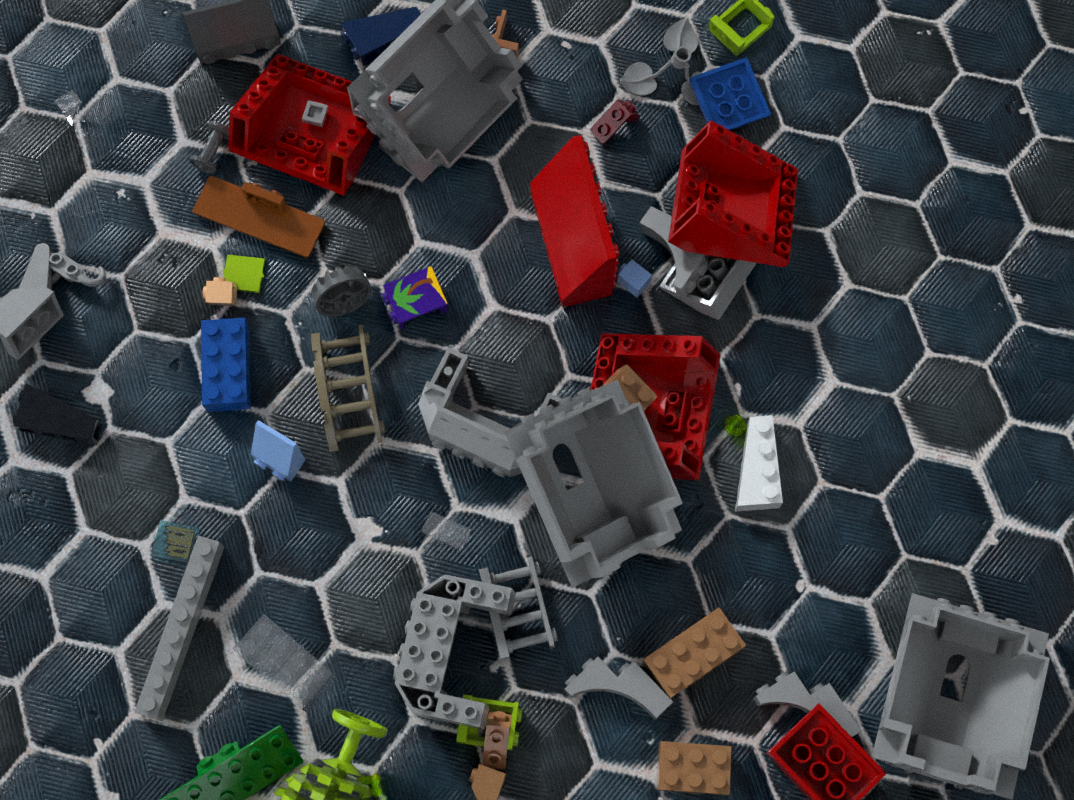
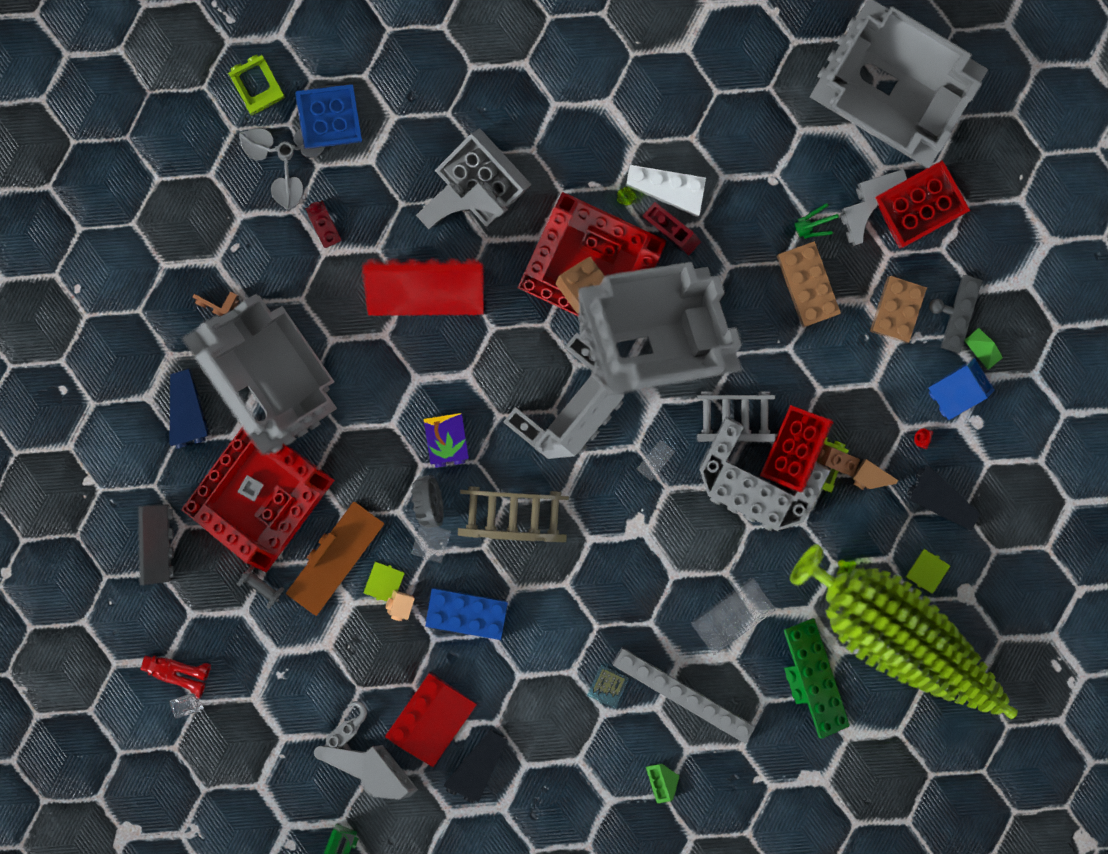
camera: 75 degrees left, 15 degrees up
light blue slope [251,420,306,481] -> none
light grey arch [564,657,673,720] -> none
light blue brick [617,260,652,298] -> none
red slope [668,120,798,267] -> none
none -> red piece [140,655,211,699]
none -> red slope [385,672,477,767]
none -> clear piece [411,525,451,563]
none -> dark red slope [643,202,701,256]
none -> bright green slope [646,763,679,803]
none -> red slope [760,405,833,493]
none -> green plant [794,203,839,239]

